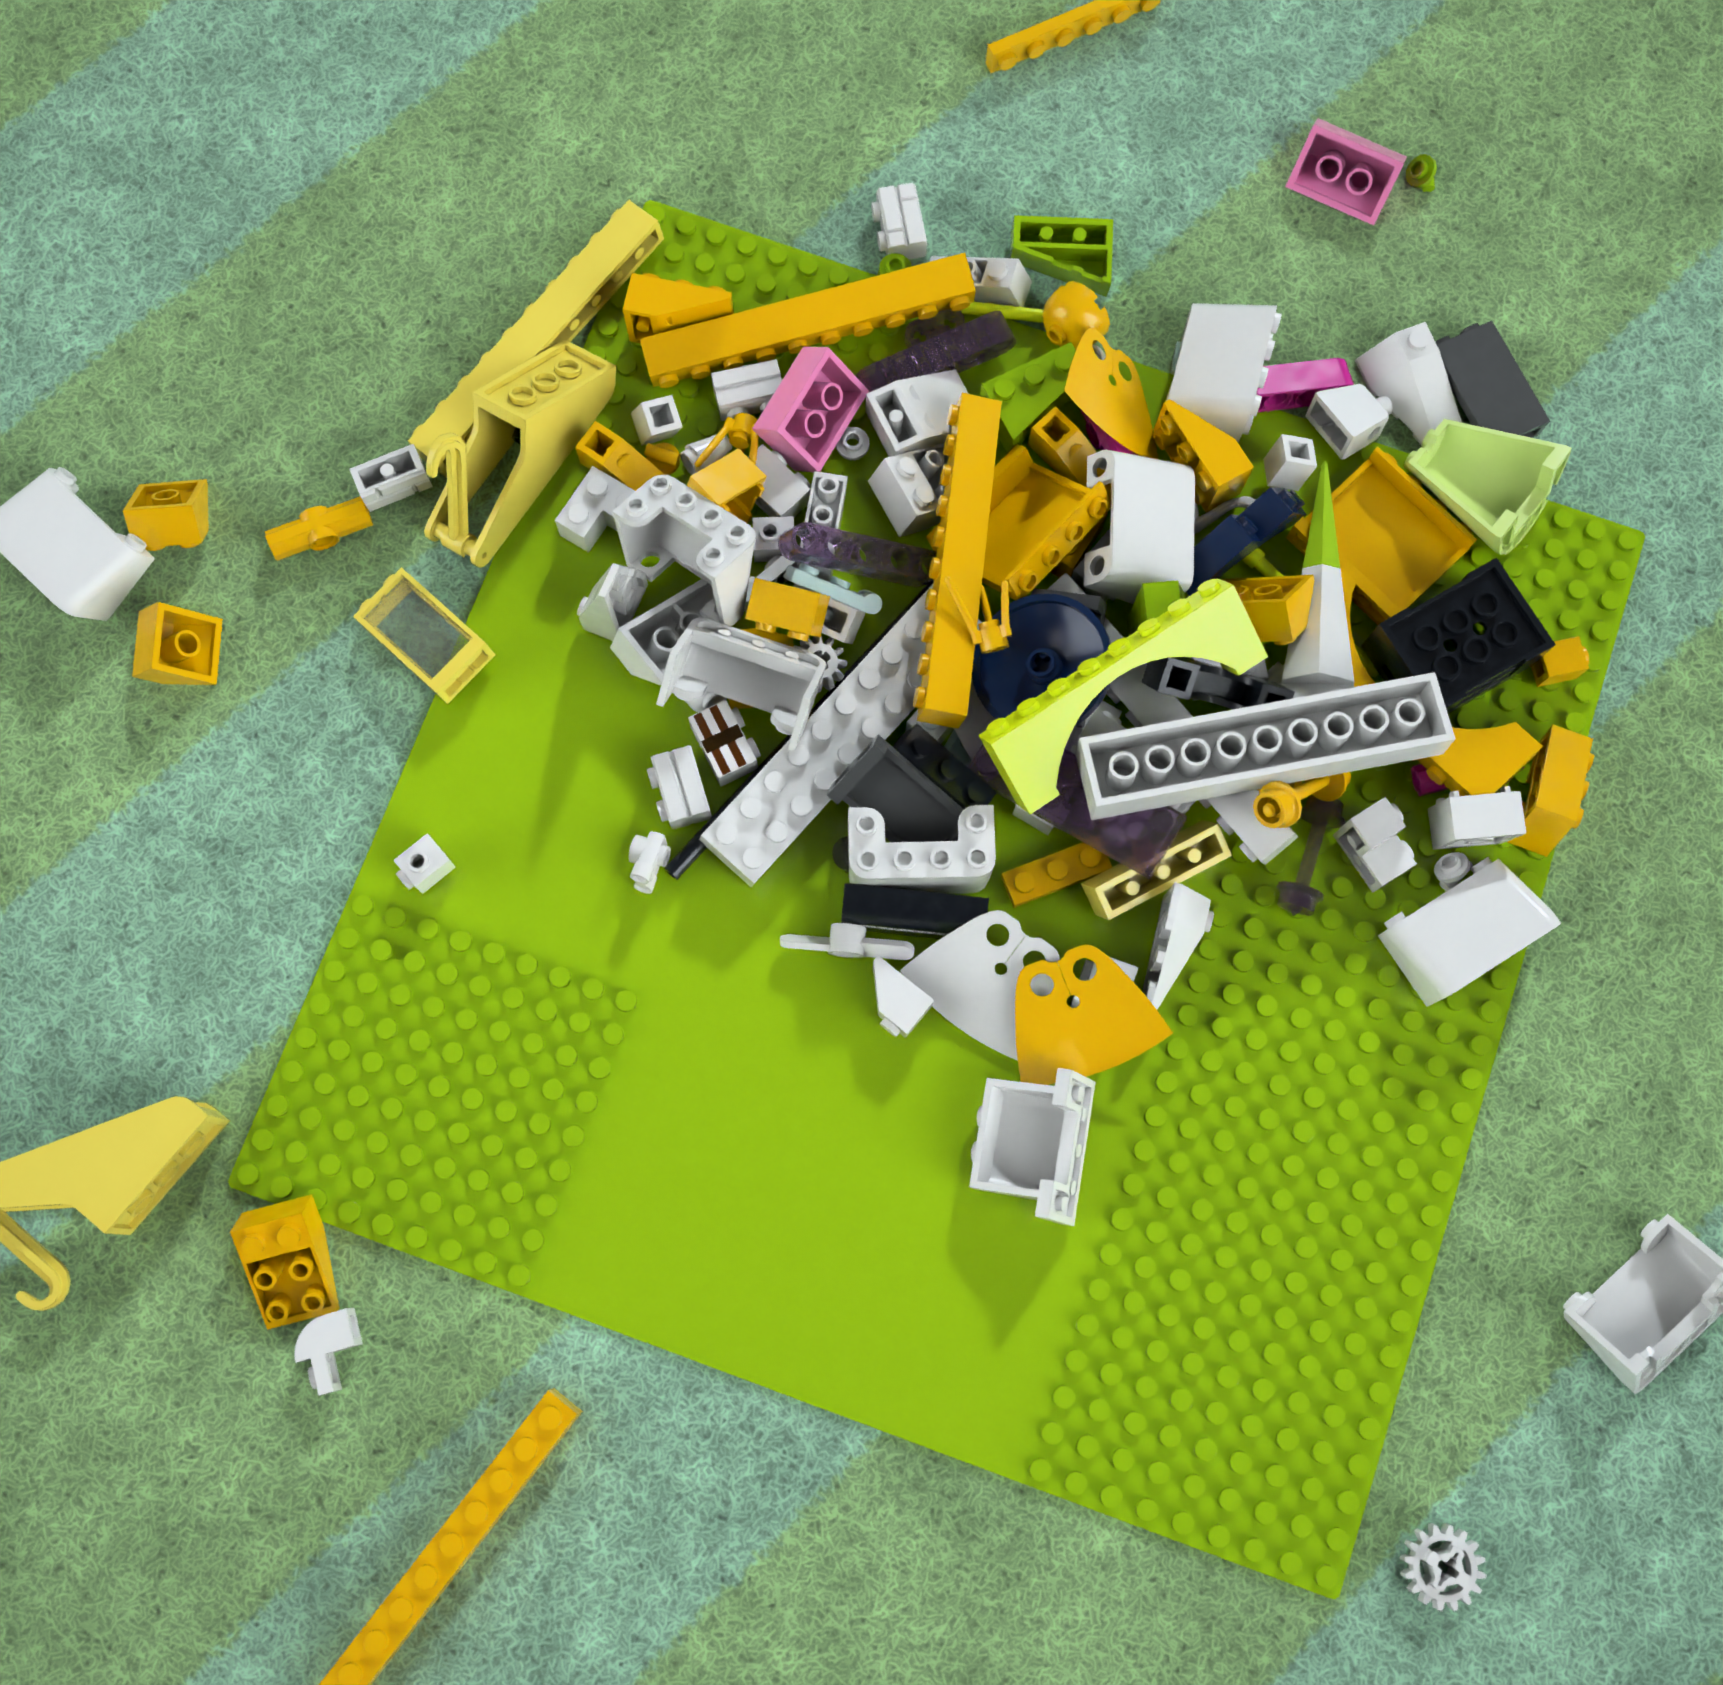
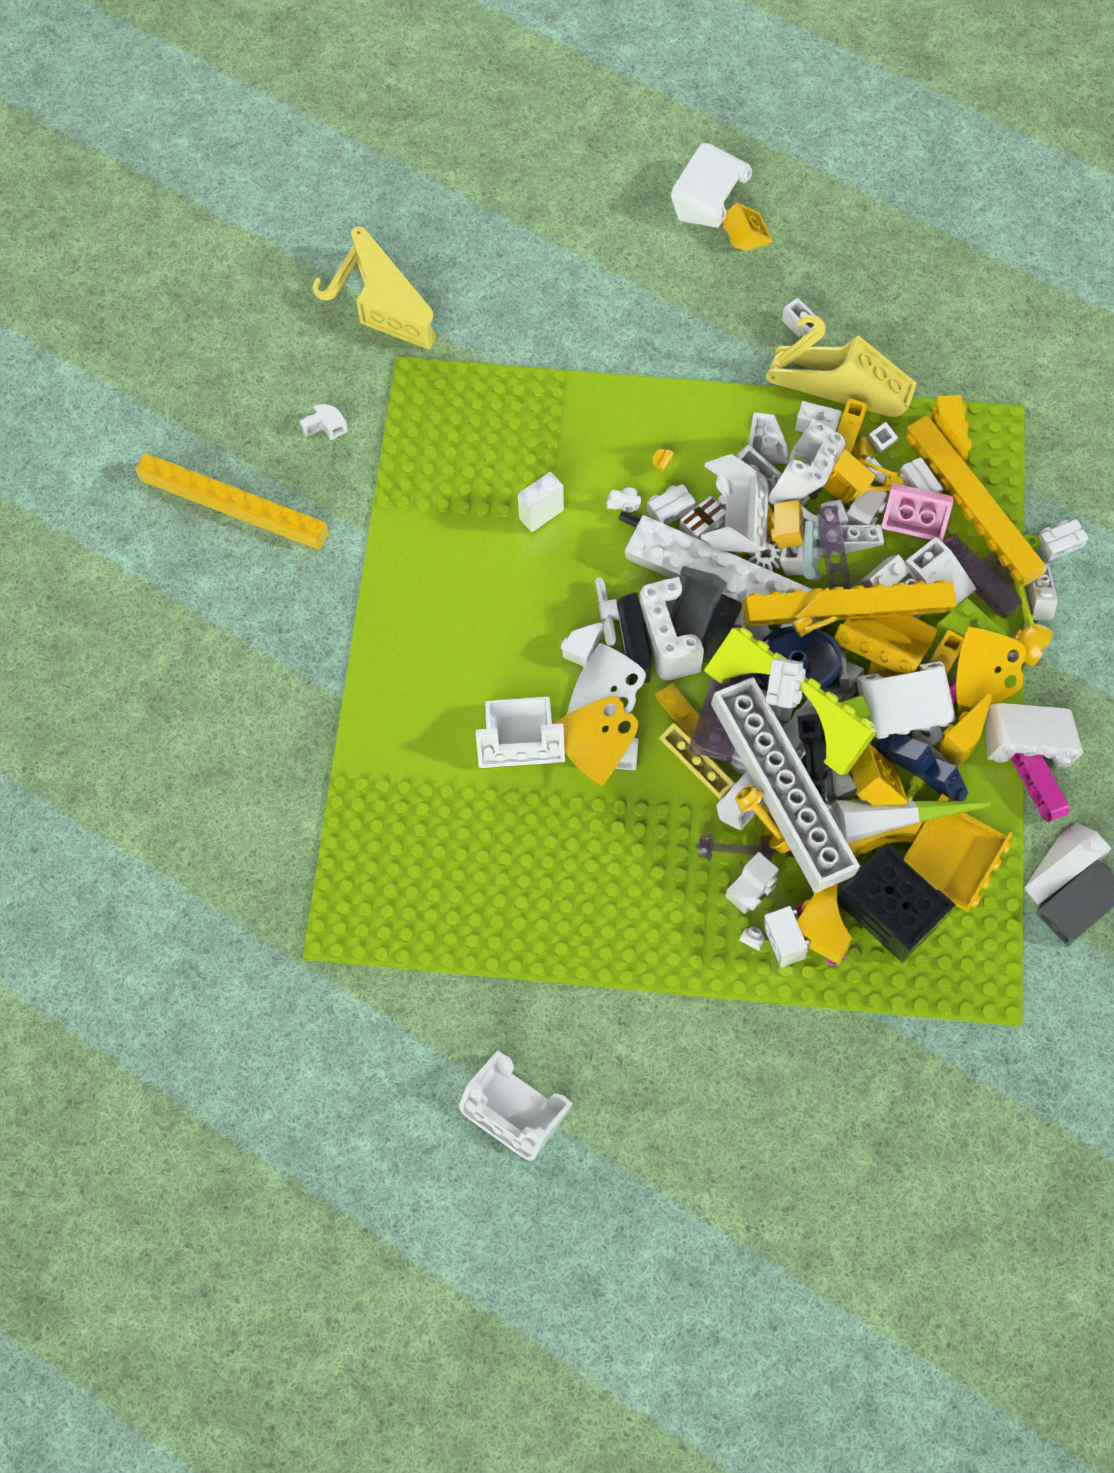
camera: 80 degrees right, 10 degrees down
yellow slope [132,602,223,685] -> none
yellow slope [230,1194,339,1330] -> none
yellow piece [265,496,373,561] -> none
window [353,567,496,704] -> none
white brick [393,833,456,894] -> none
light yellow brick [408,200,664,478] -> none
white plate [836,427,869,460] -> none
lime wedge [1010,215,1114,297] -> none
white wedge [1142,882,1214,1010] -> none
white brick [1263,434,1317,491] -> none
white torso [1305,384,1393,460] -> none
white windscreen [1378,857,1561,1007] -> none
white gear [1400,1523,1486,1611] -> none
yellowish green cone [1404,419,1572,555] -> none
yellow wedge [1507,724,1594,857] -> none
yellow brick [1531,636,1589,687] -> none
none -> white brick [518,471,564,533]
none -> yellow plate [652,449,674,471]
none -> white brick [766,658,805,708]

